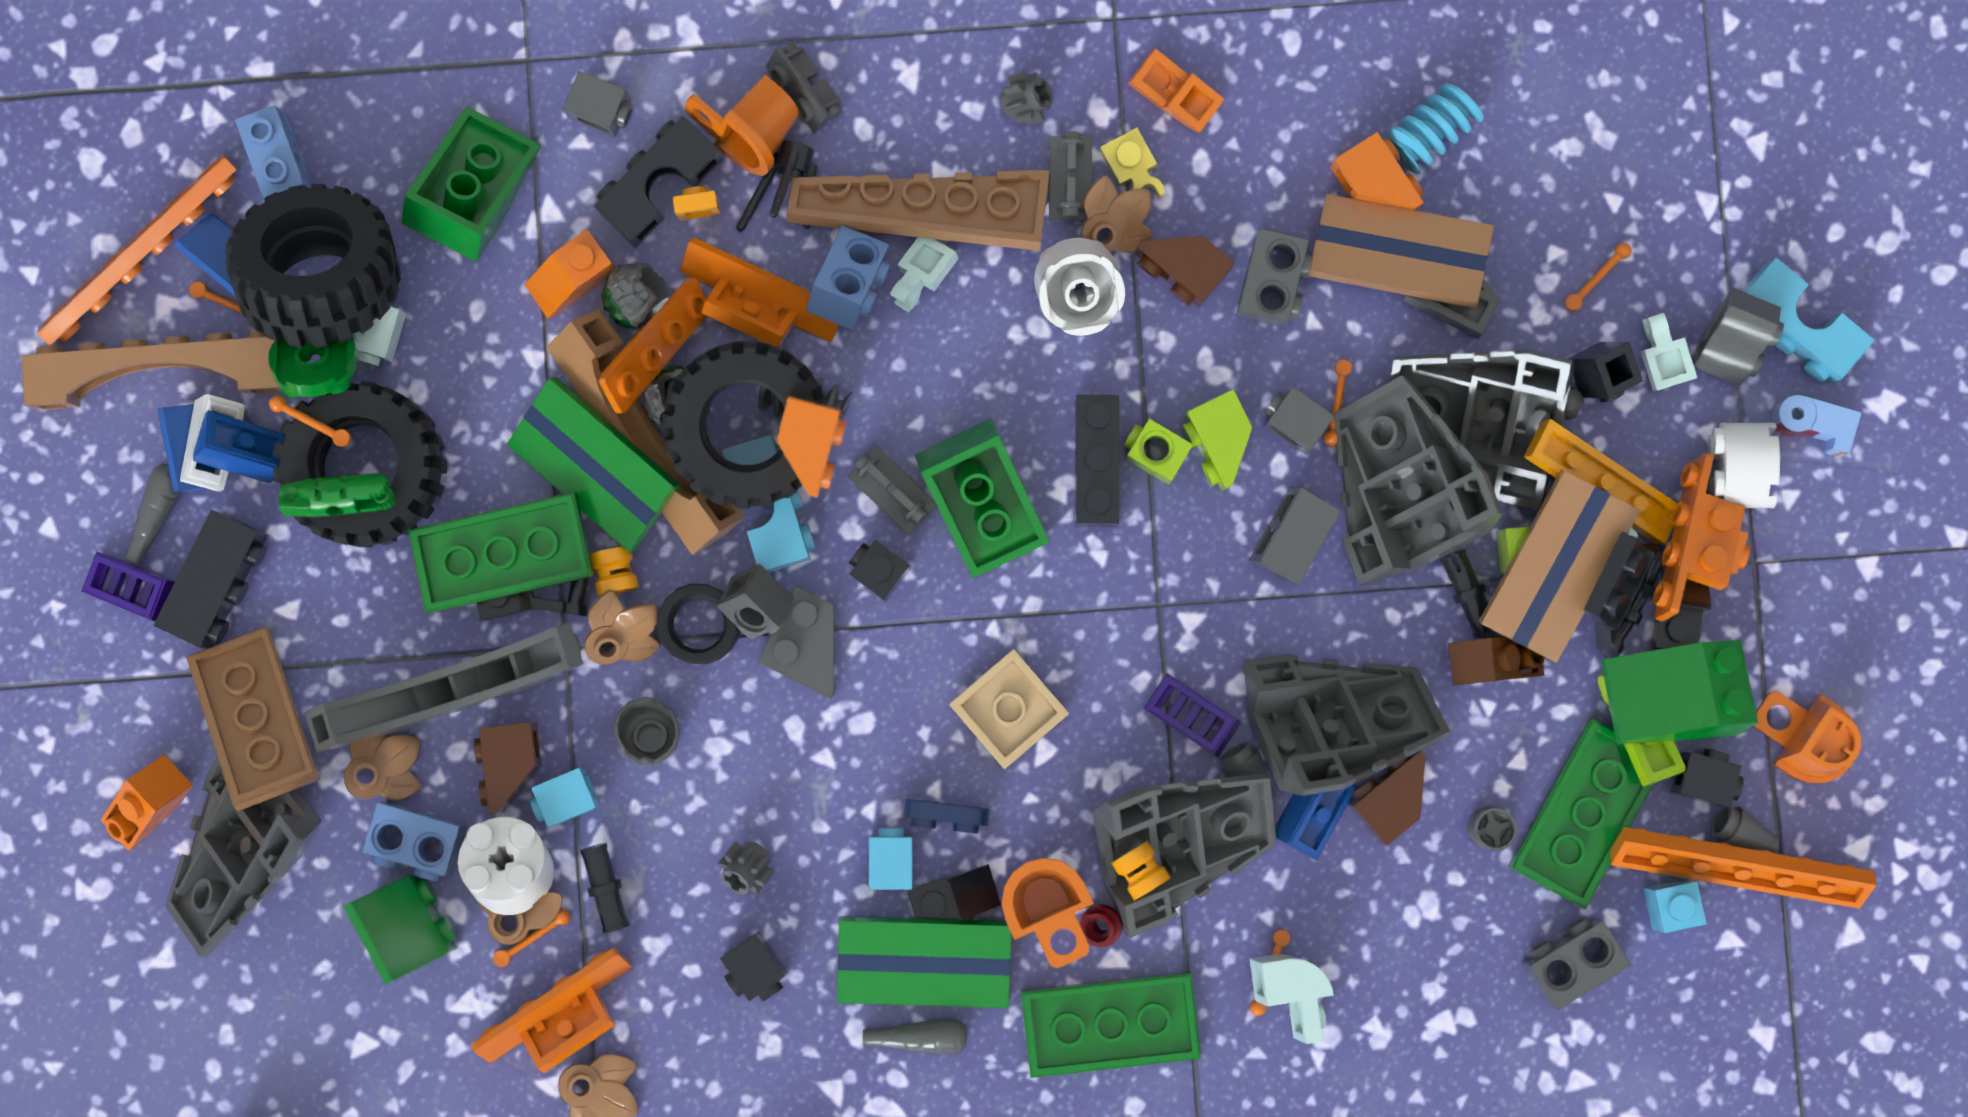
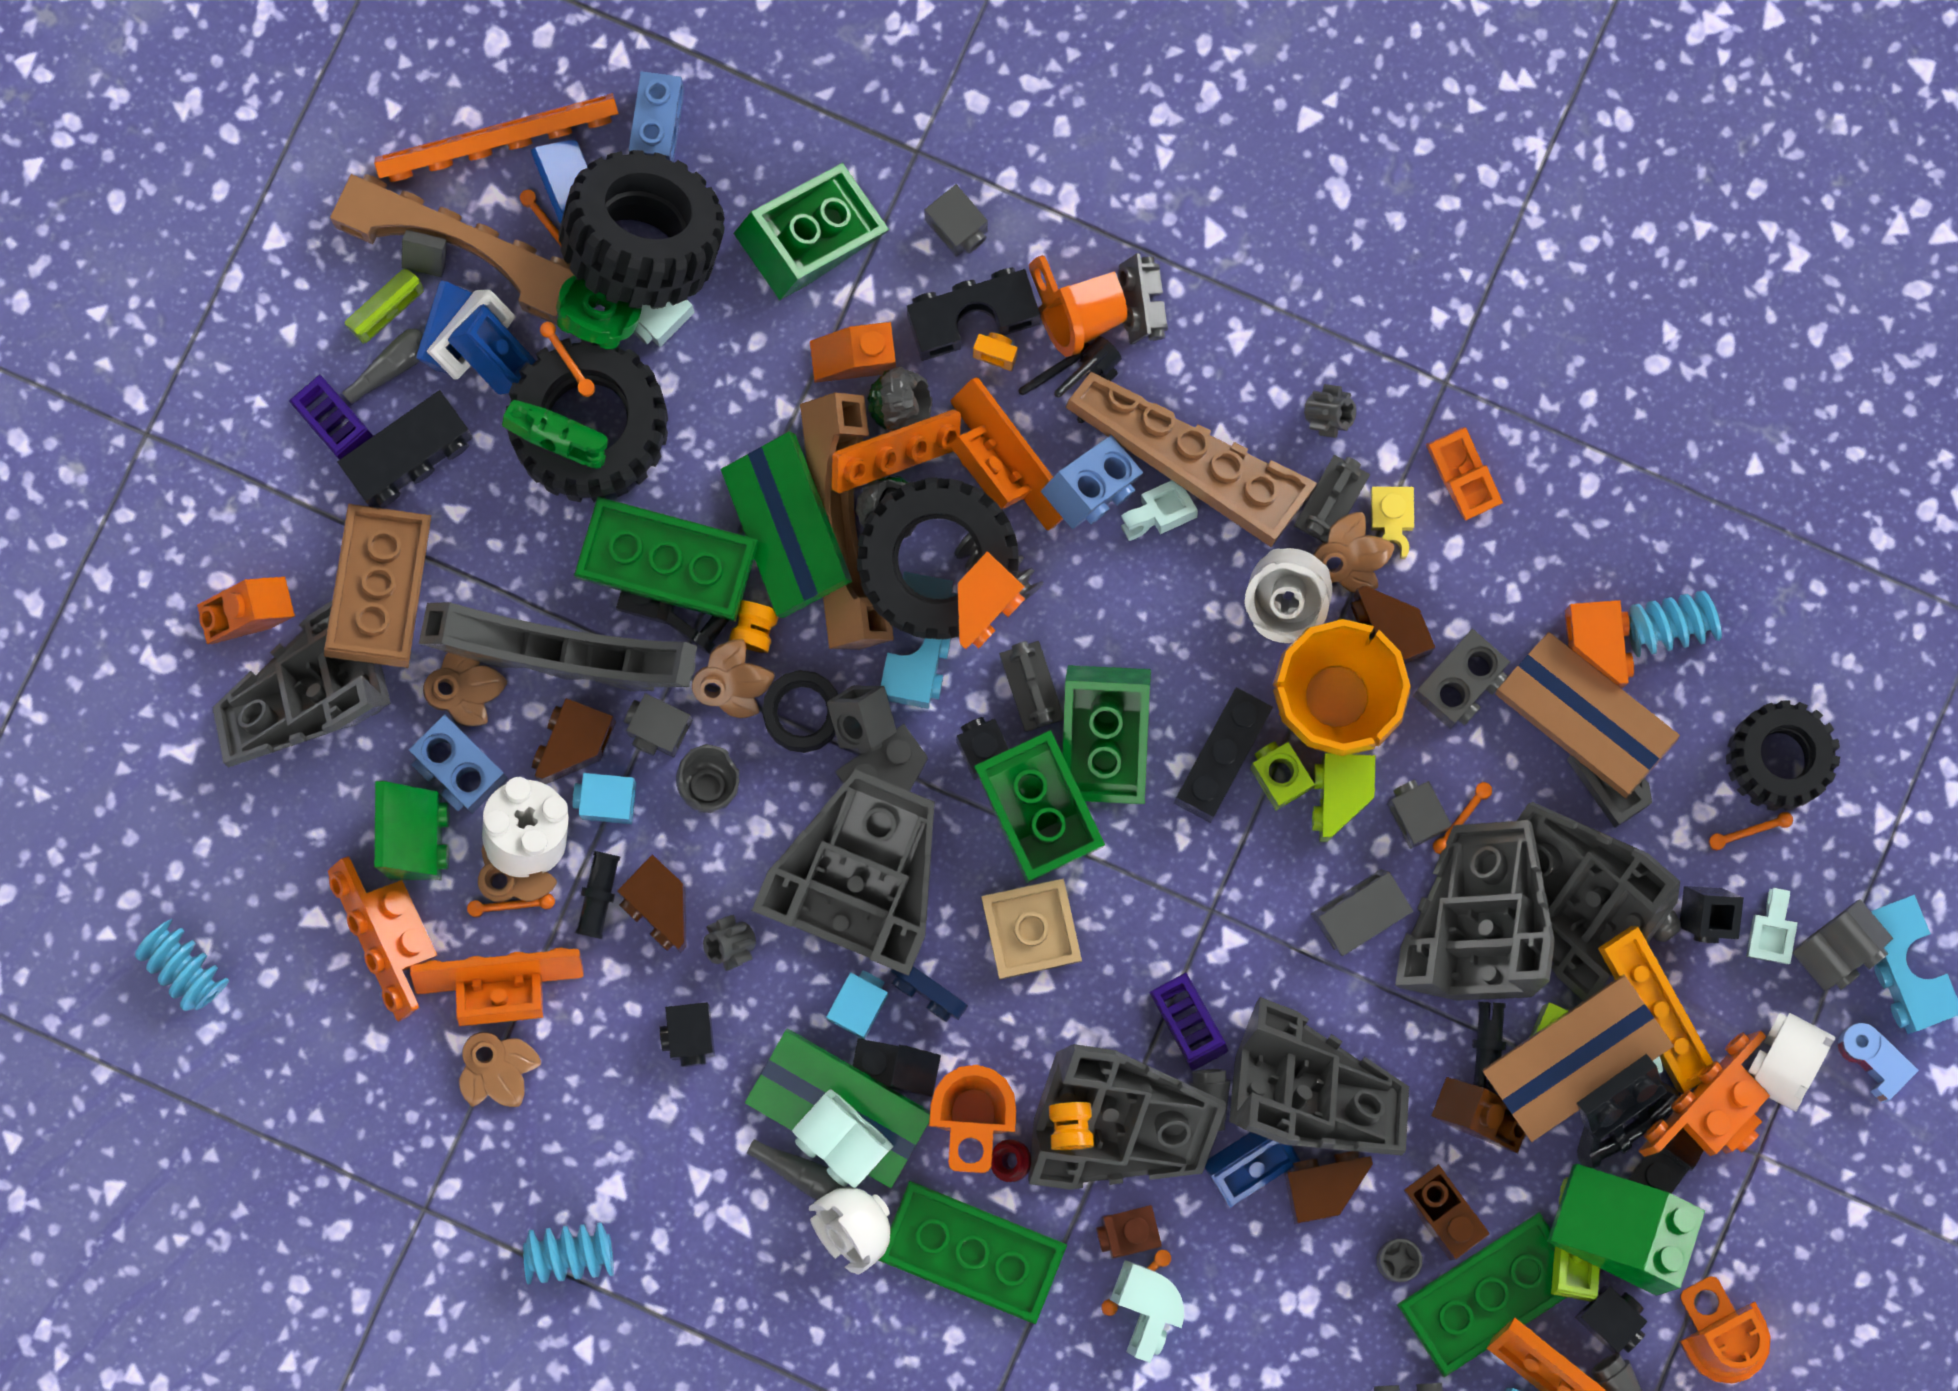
camera: 25 degrees right, 5 degrees down
none -> orange bracket [328,856,437,1021]
none -> lime slope [344,269,424,344]
none -> dark grey tile [402,230,446,277]
none -> reddish brown slope [617,854,687,953]
none -> dark grey brick [624,693,693,758]
none -> dark grey wedge [751,769,935,976]
none -> light aqua brick [792,1089,894,1188]
none -> white cylinder [809,1186,890,1275]
none -> green slope [974,730,1105,884]
none -> copper bracket [1096,1205,1162,1259]
none -> light orange plate [1273,619,1411,756]
none -> reddish brown slope [1404,1164,1490,1260]
none -> black tyre [1726,700,1840,811]

